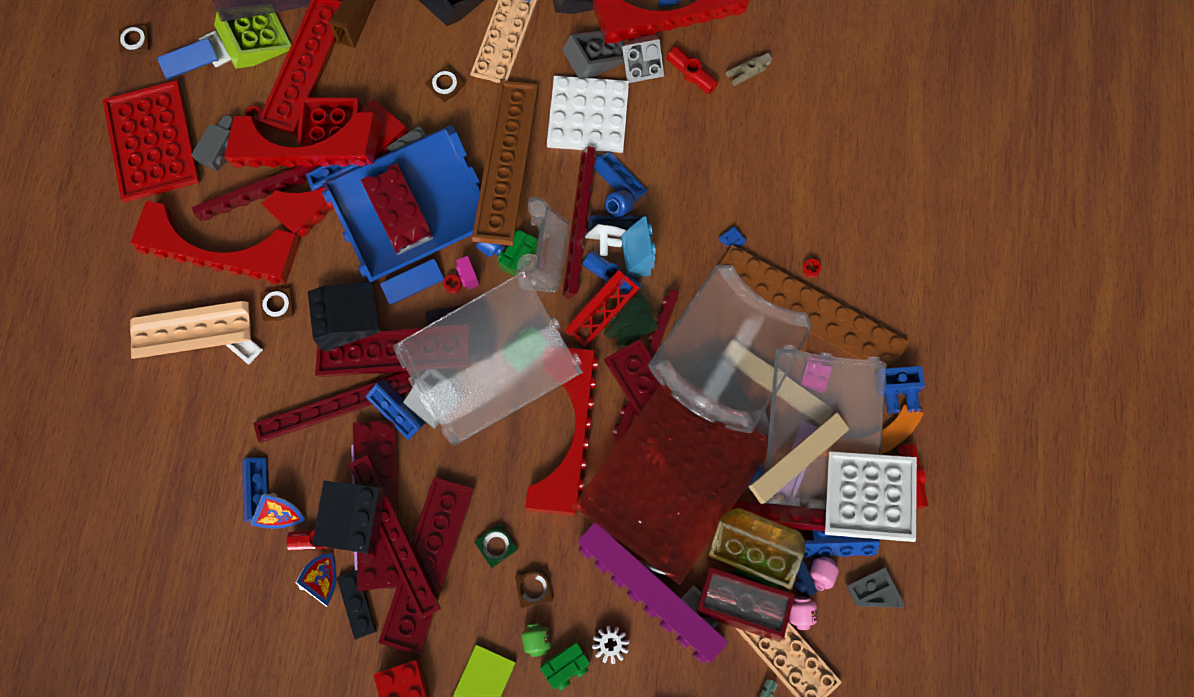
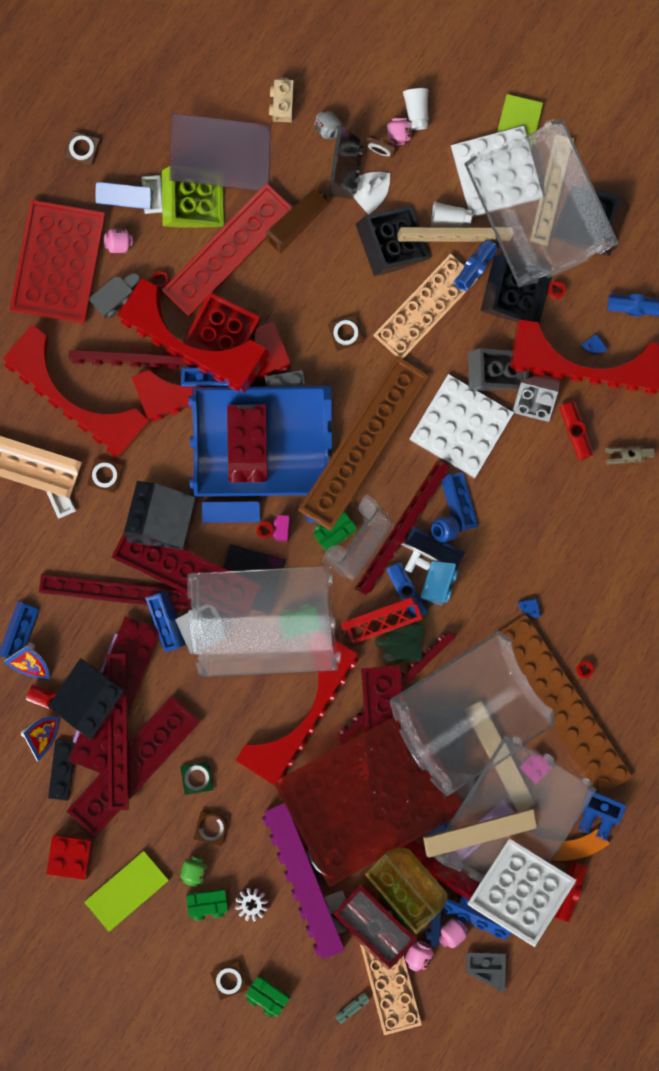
camera: 20 degrees right, 10 degrees up
none -> bright pink head [104,229,133,253]

